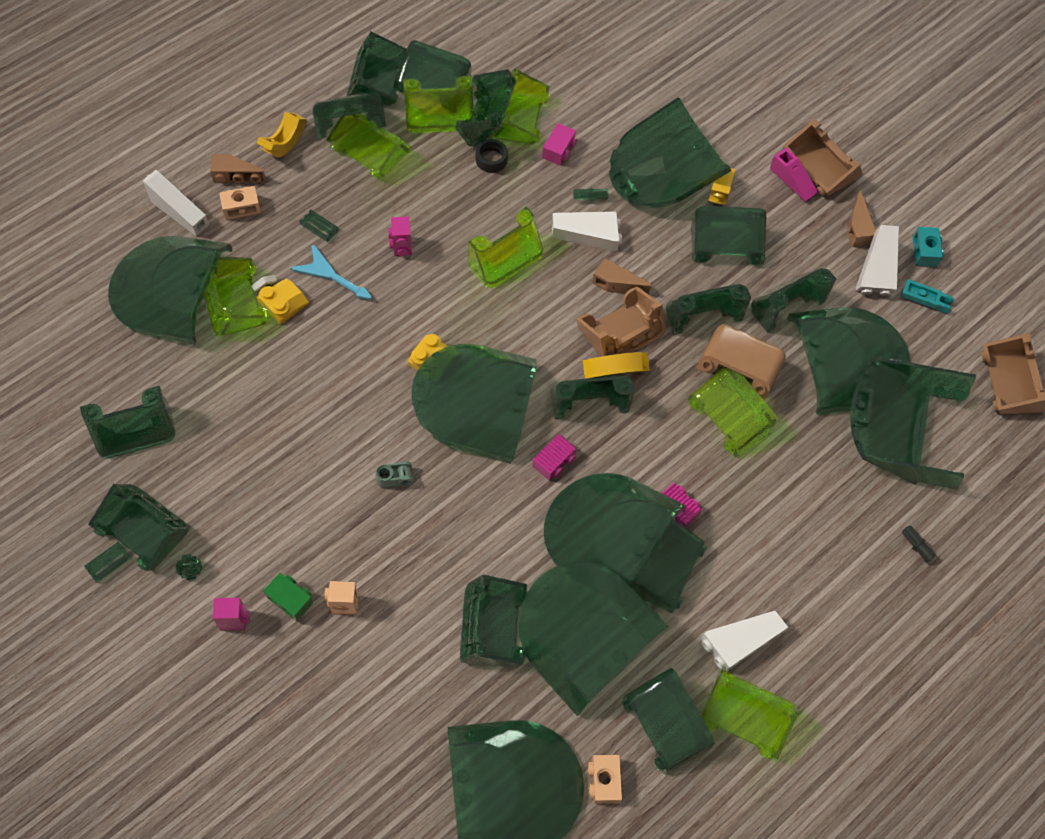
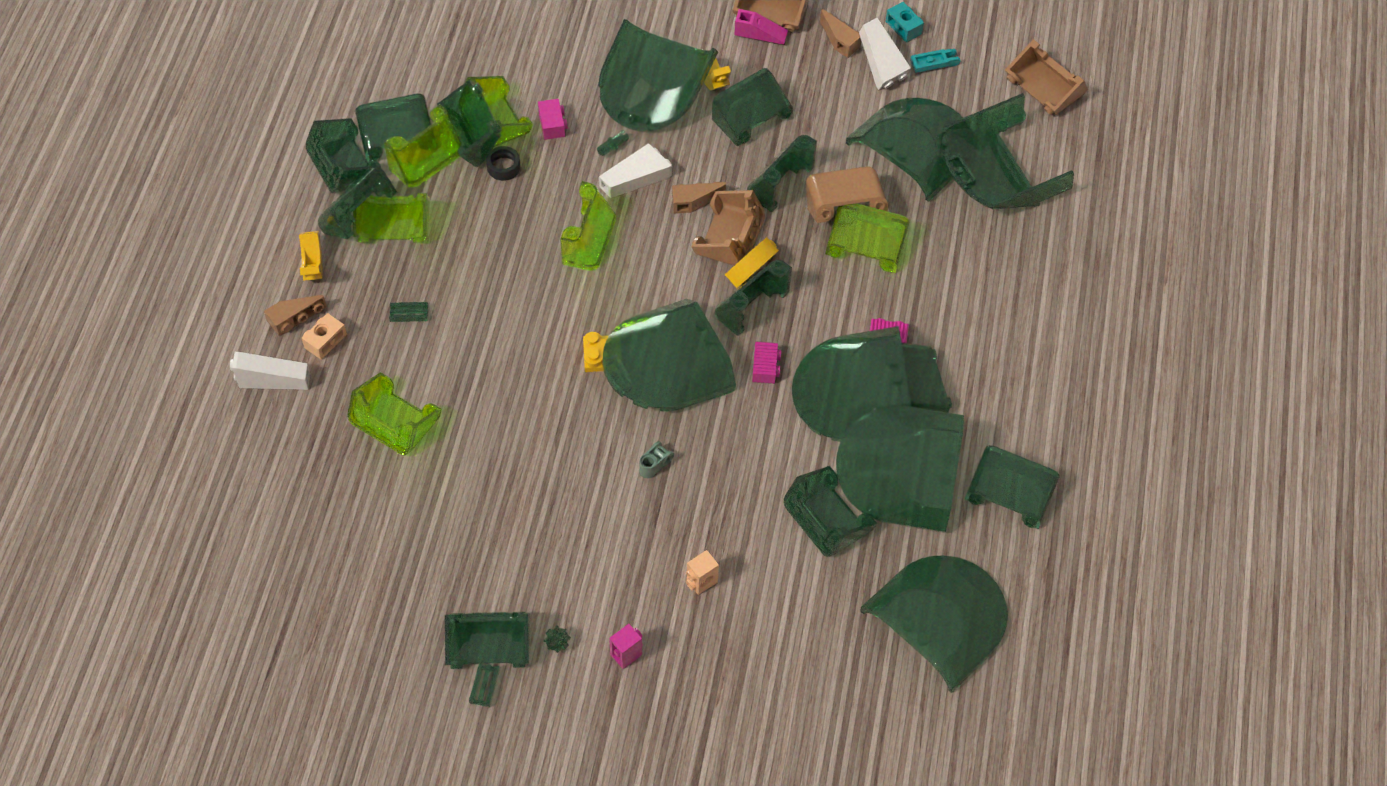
camera: 35 degrees left, 5 degrees down
clear green windscreen [80,386,176,459] -> none
clear green windscreen [108,236,233,345] -> none
white tile [252,275,277,291] -> none
yellow slope [256,279,309,325] -> none
green brick [263,573,313,622] -> none
medium azure piece [292,245,372,301] -> none
dark pink brick [388,216,412,256] -> none
light nougat brick [588,755,622,804] -> none
clear neon green windscreen [698,669,799,760] -> none
white slope [701,611,788,673] -> none
clear green windscreen [750,268,836,333] -> none
pearl dark grey axle [902,526,936,563] -> none

